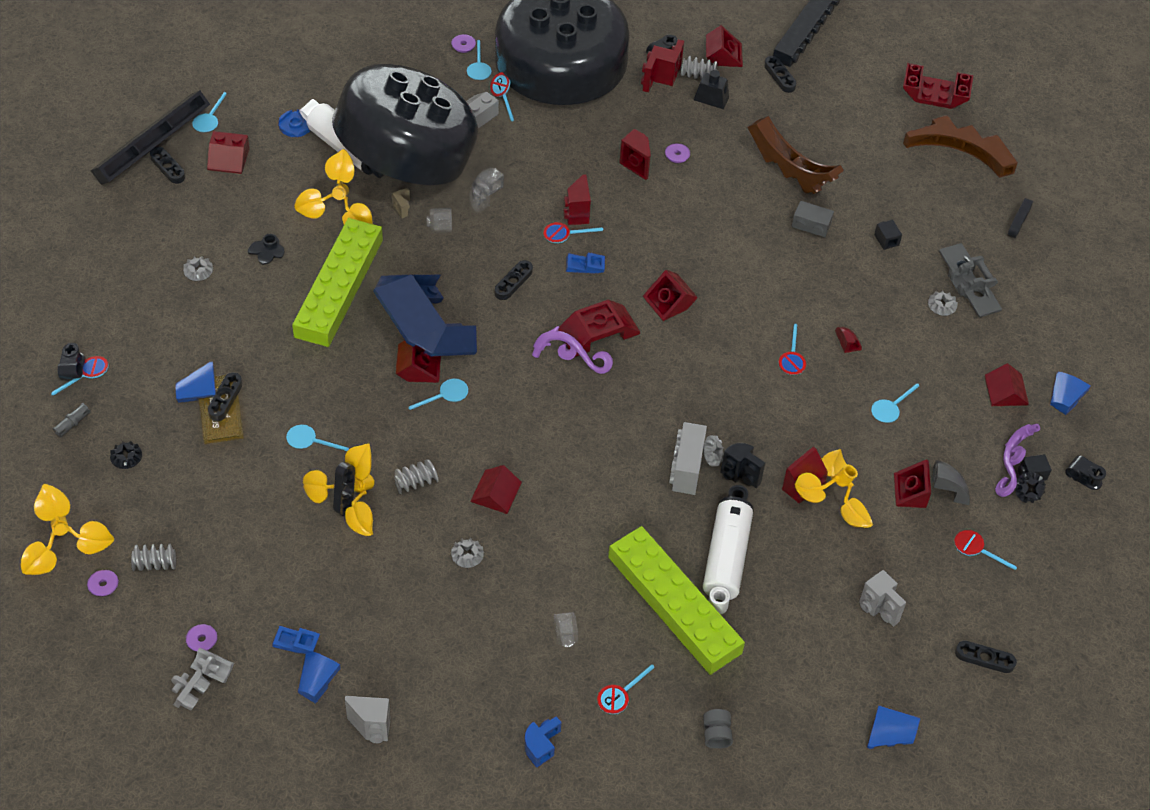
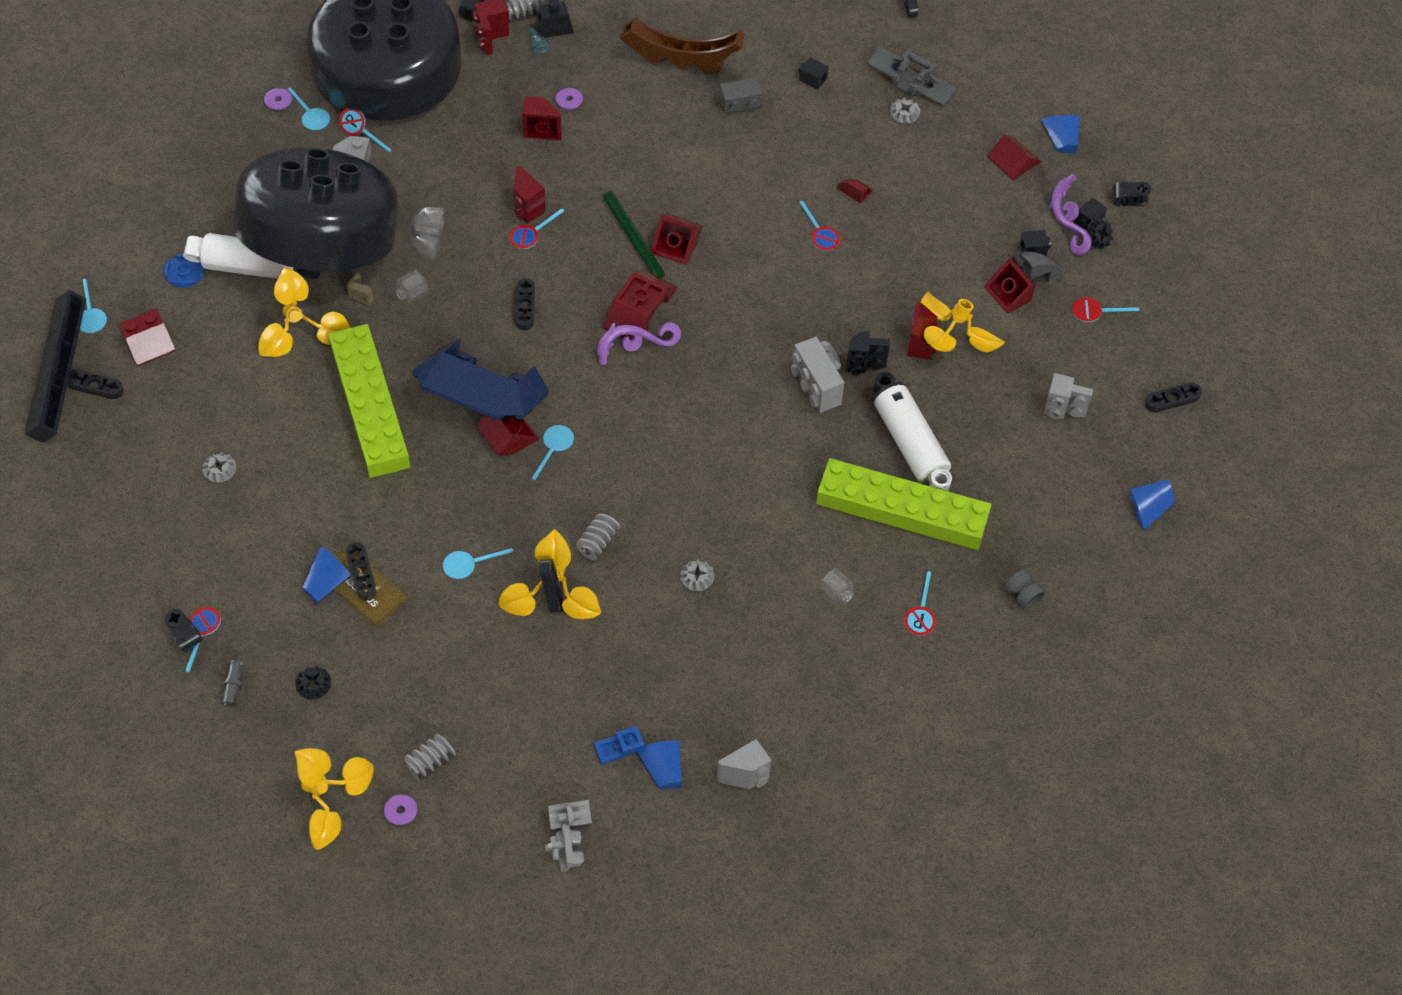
camera: 35 degrees left, 5 degrees up
medium lavender piece [186,624,217,651] -> none
black plate [248,234,285,265] -> none
dark red slope [471,465,522,514] -> none
blue brick [525,716,561,767] -> none
blue slope [566,253,605,273] -> none
medium azure piece [871,384,919,423] -> none
none -> clear light blue cone [528,28,551,55]
none -> dark green axle [603,191,665,278]
none -> black brick [1020,229,1051,256]

